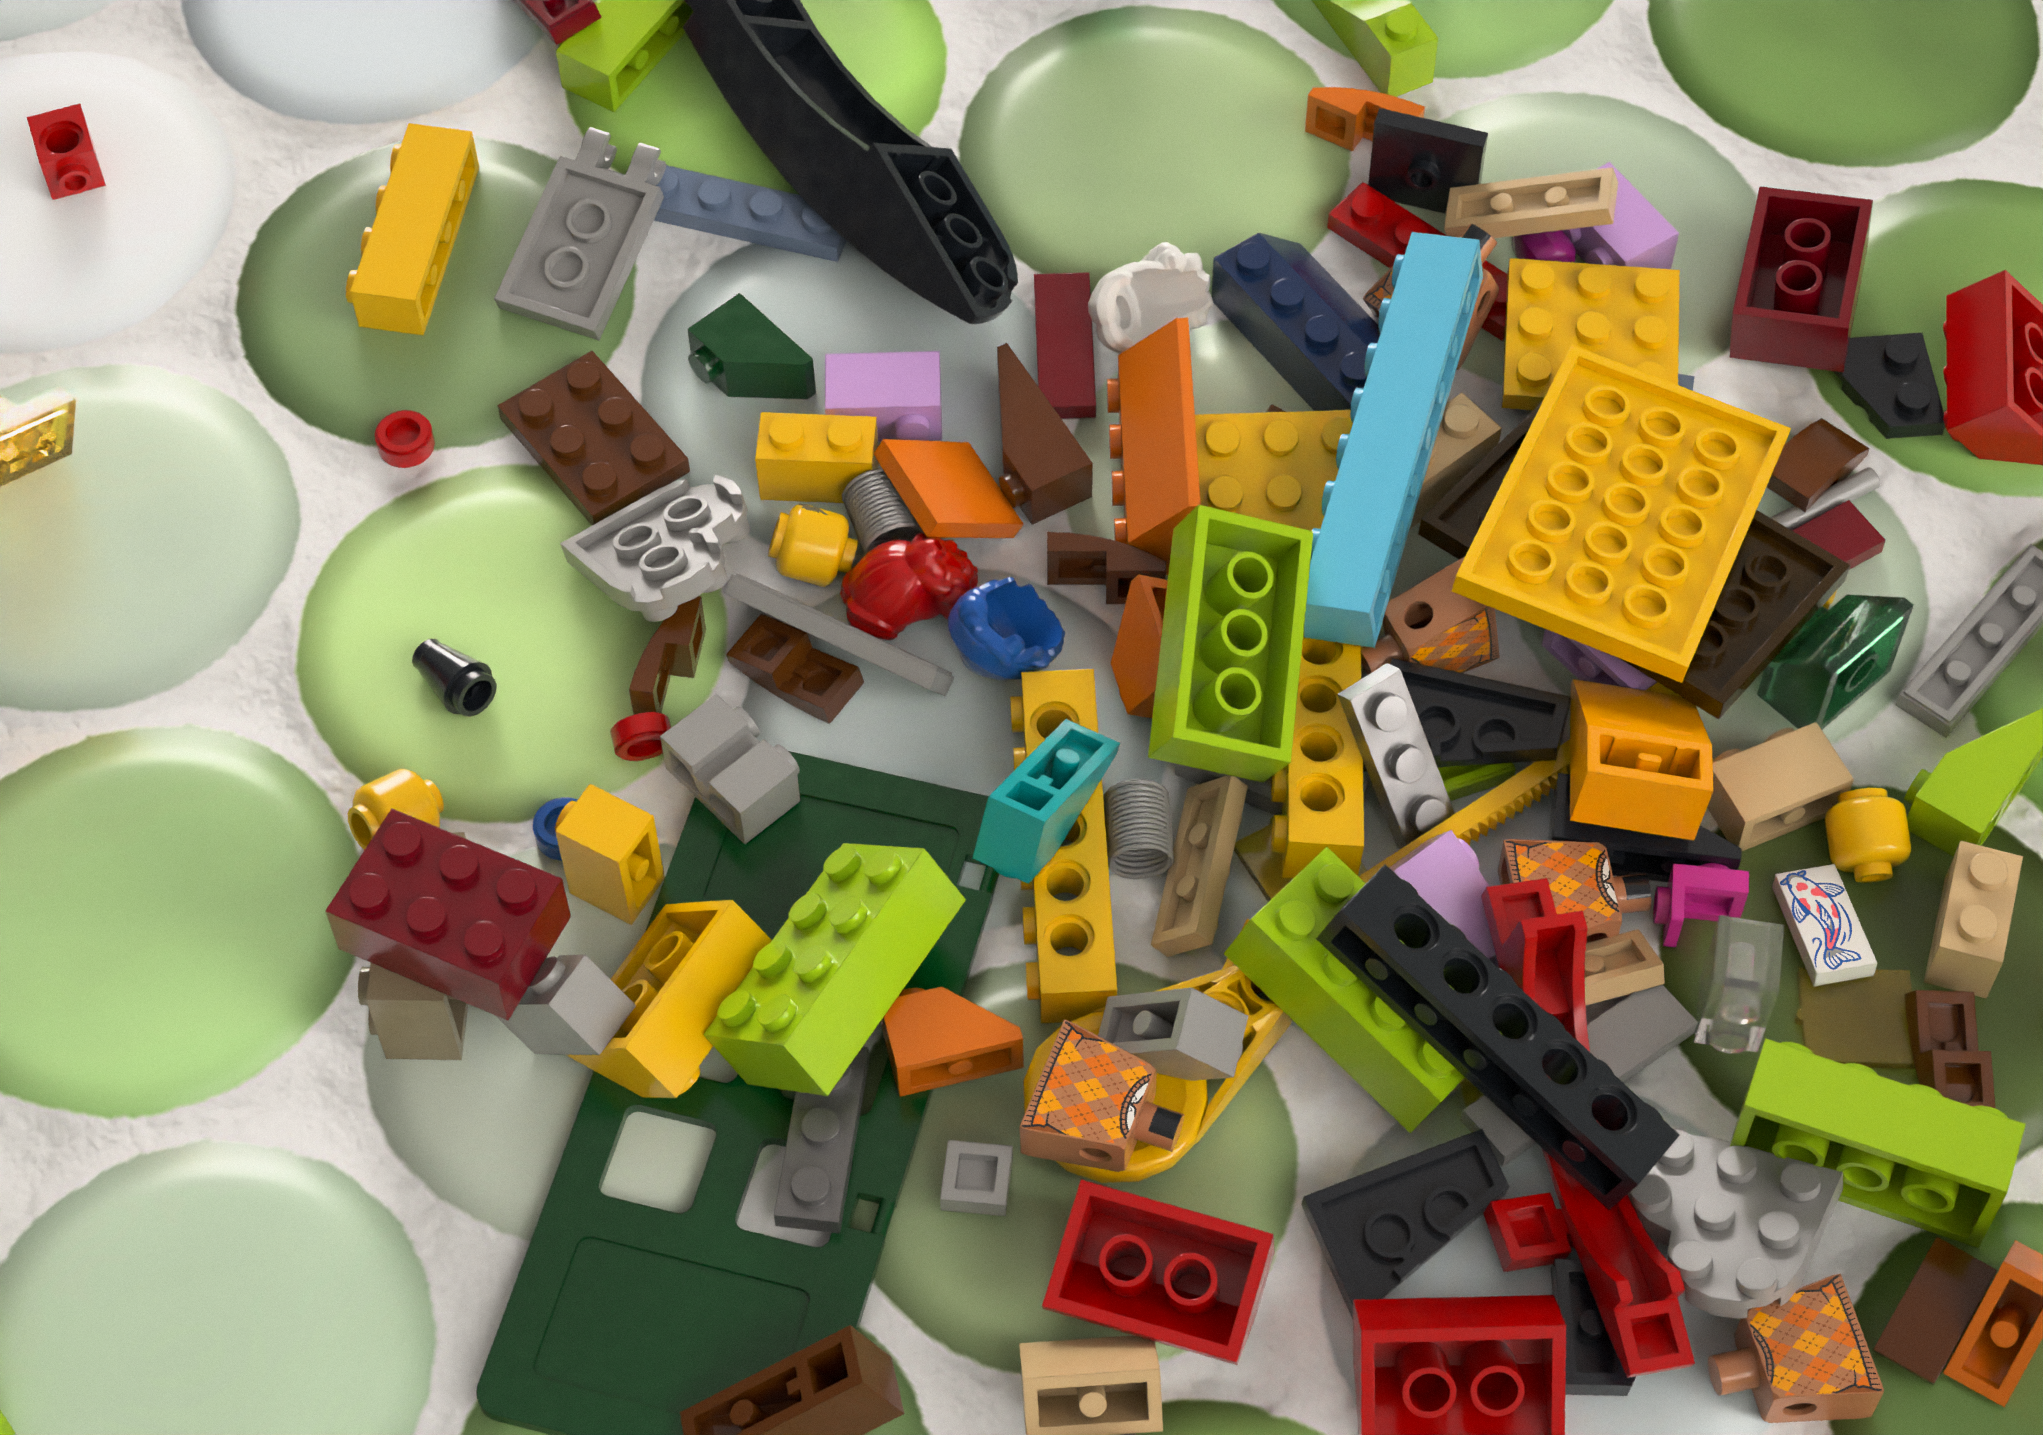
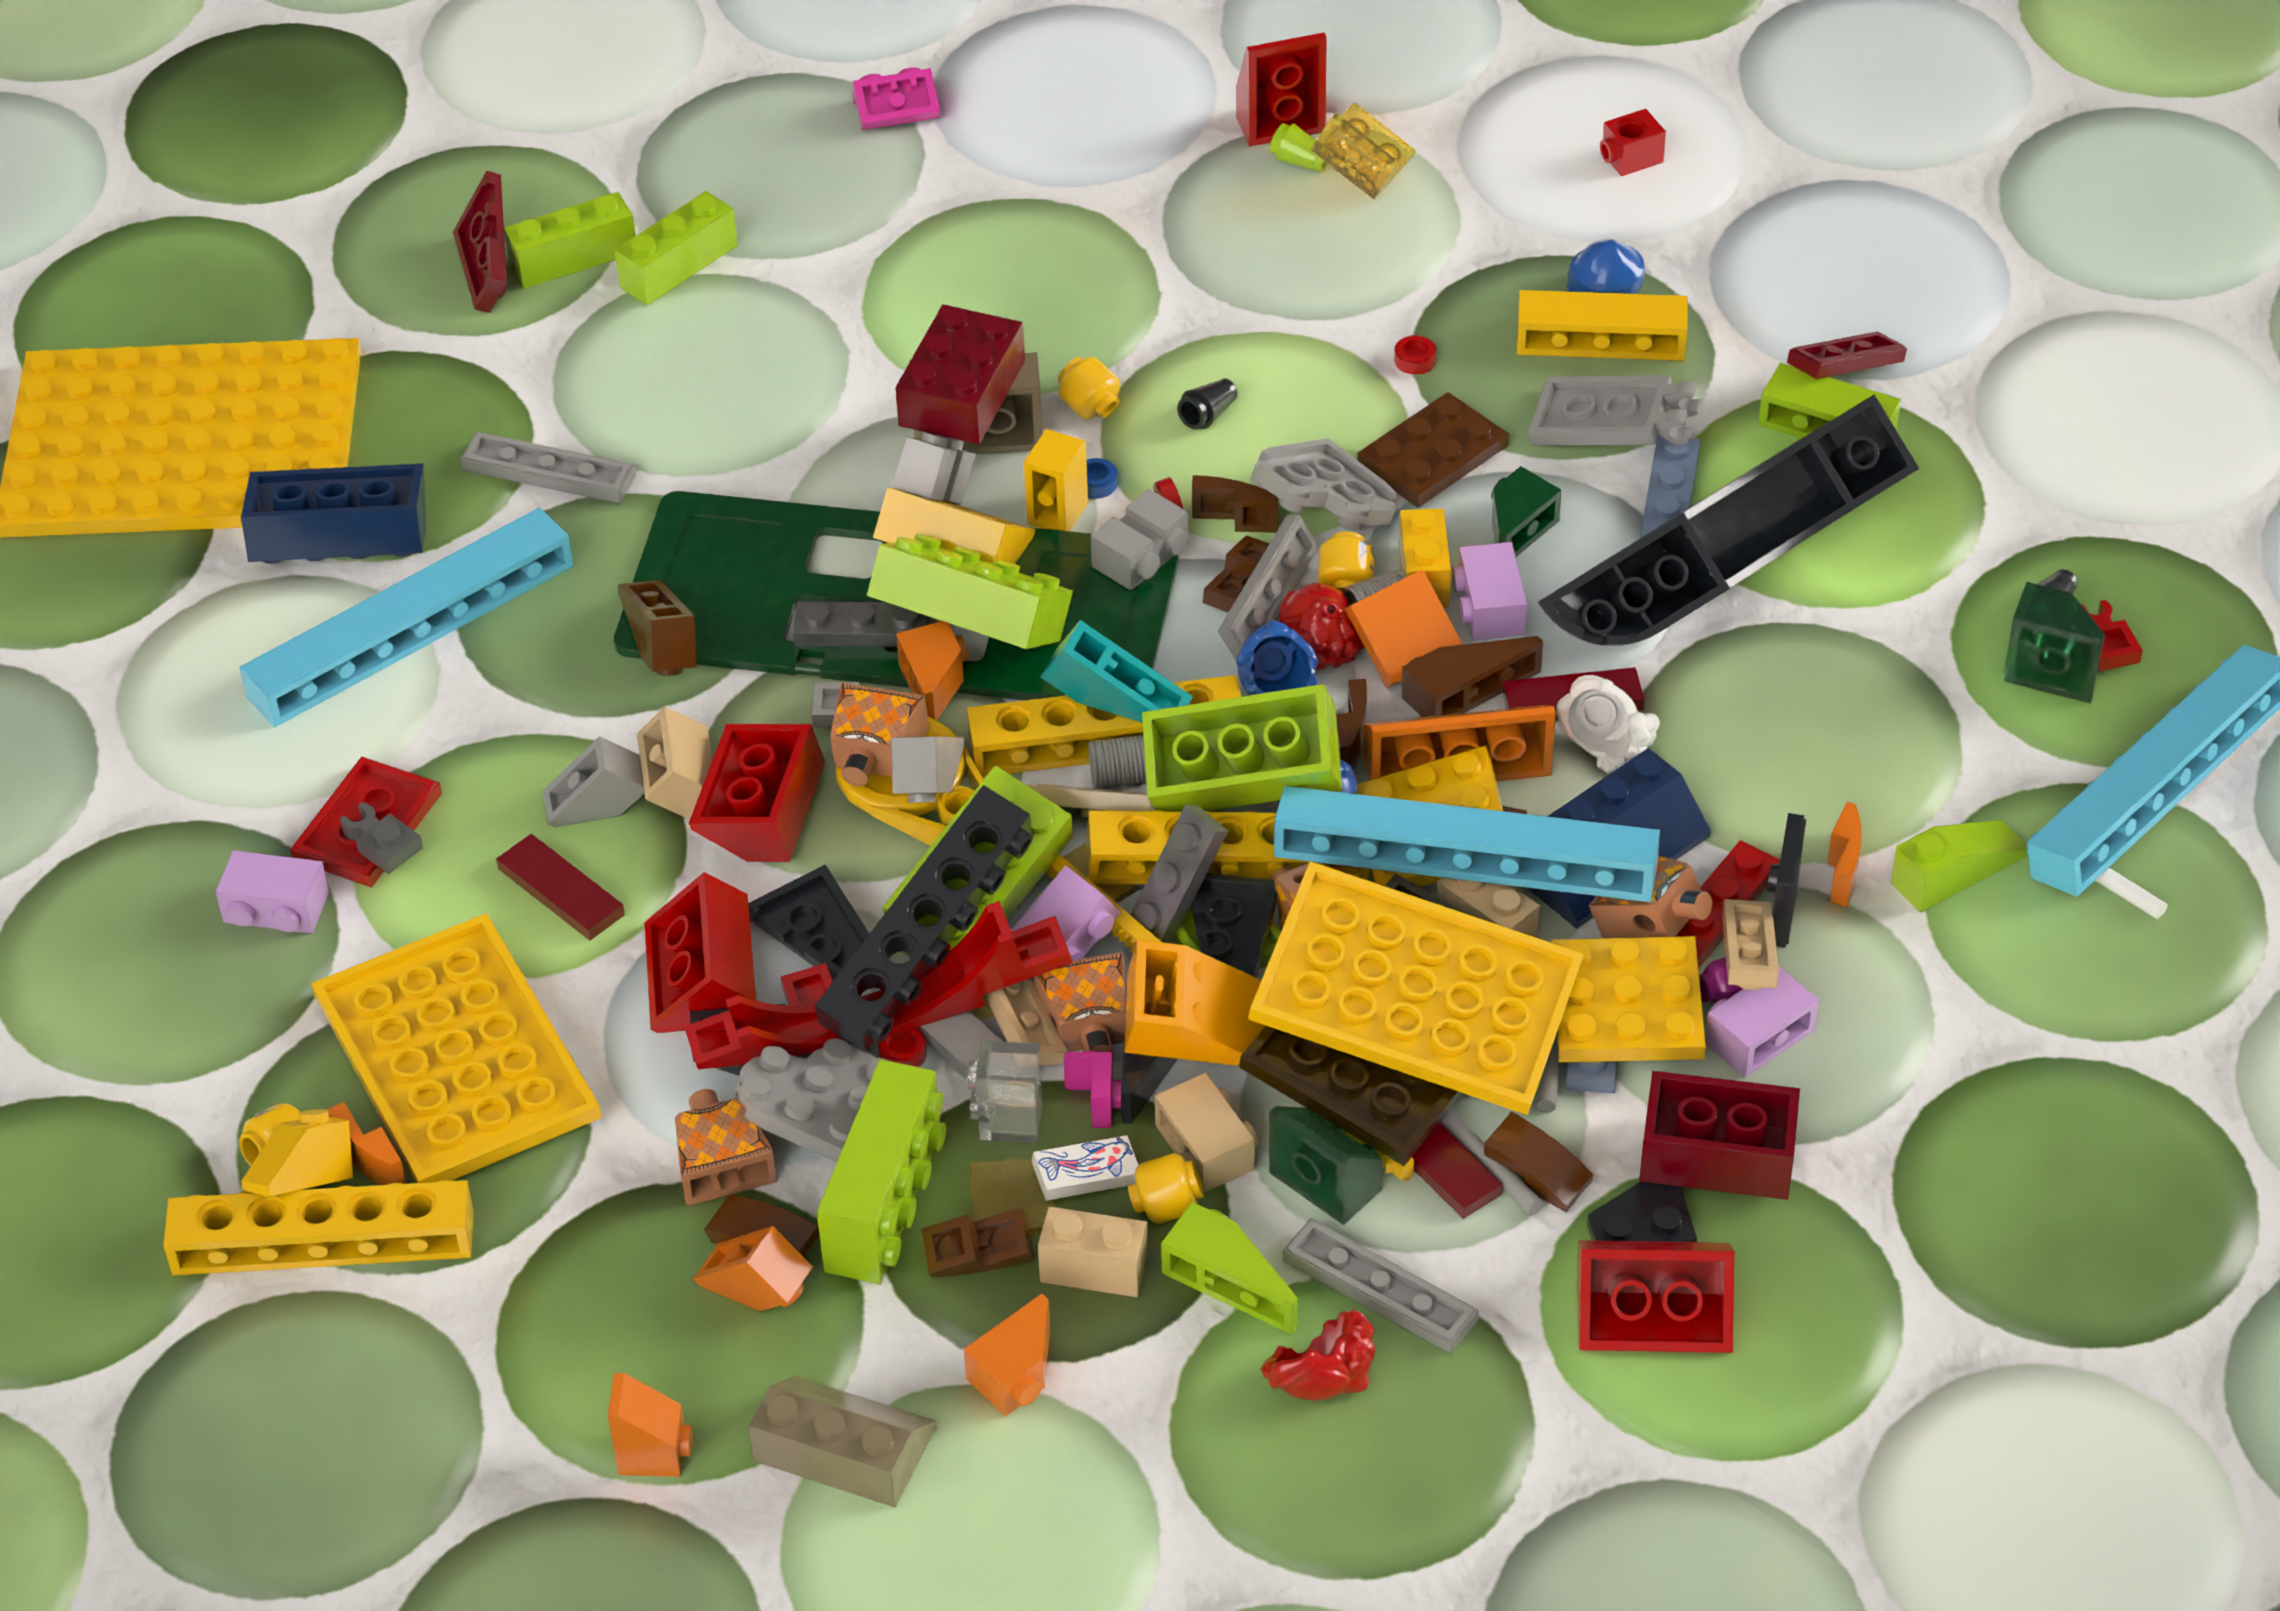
camera: 85 degrees right, 10 degrees down
none -> blue hair [1567,239,1645,294]

